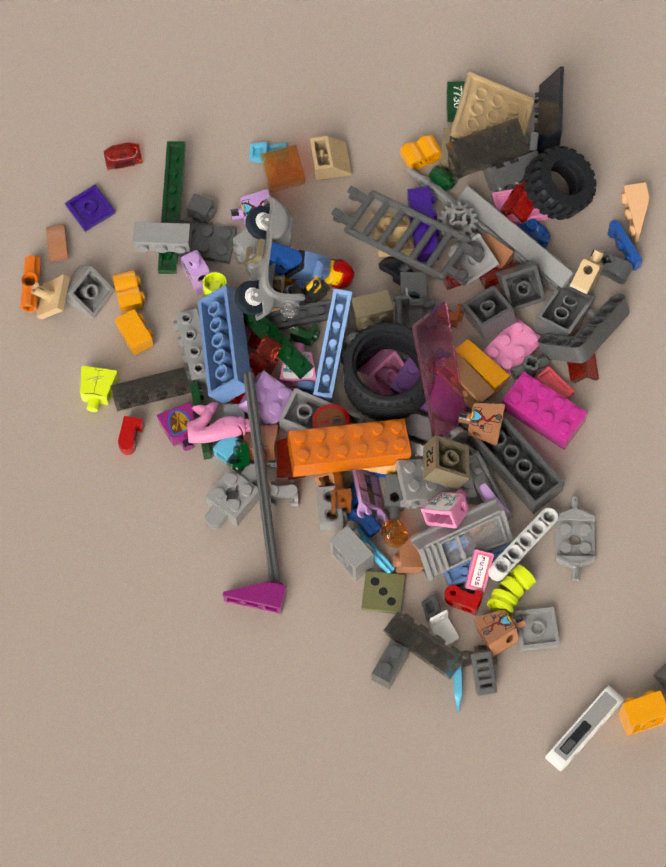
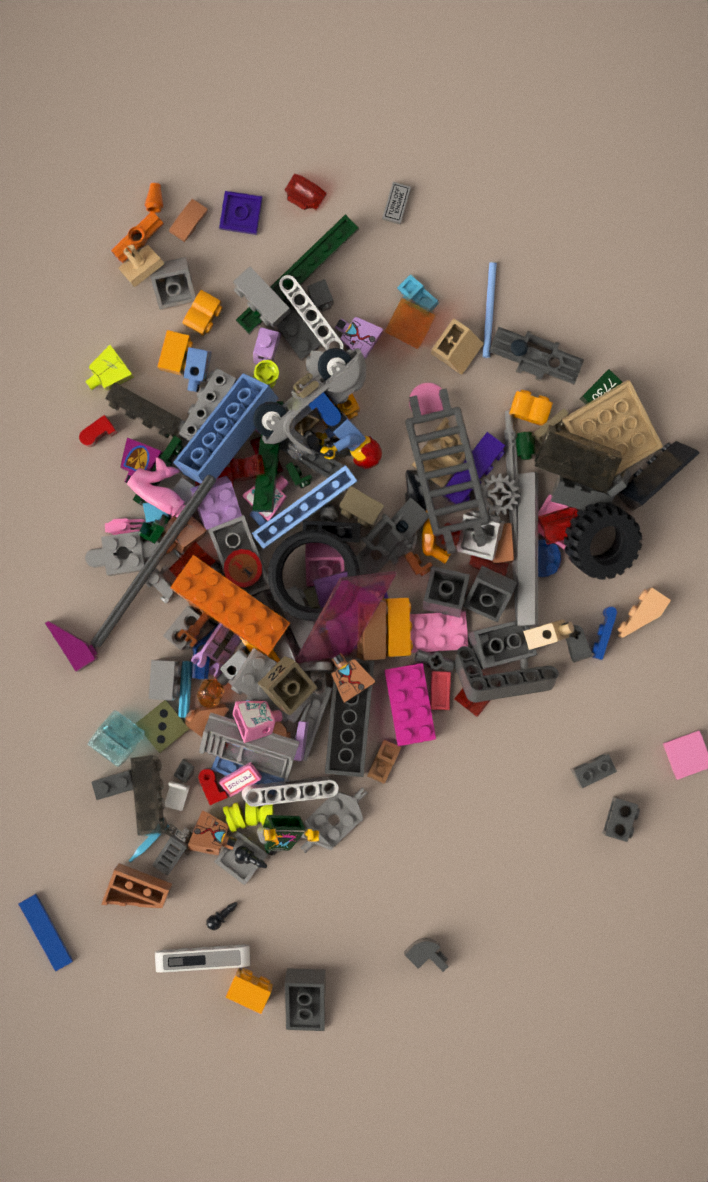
camera: 40 degrees right, 20 degrees up
none -> blue tile [18,894,73,972]
none -> clear light blue slope [87,710,146,767]
none -> nougat wedge [101,863,172,908]
none -> bright pink piece [105,518,145,535]
none -> orange cone [144,183,164,213]
none -> medium blue torso [184,347,212,392]
none -> black bar [206,902,237,931]
none -> black bar [235,846,267,868]
none -> torso [257,815,319,856]
none -> white beam [279,275,343,351]
none -> medium nougat slope [367,740,401,784]
none -> light grey tile [382,182,411,225]
none -> bright pink piece [409,383,443,415]
none -> light orange arm [422,510,451,564]
none -> light blue piece [483,262,497,358]
none -> dark grey piece [489,327,584,385]

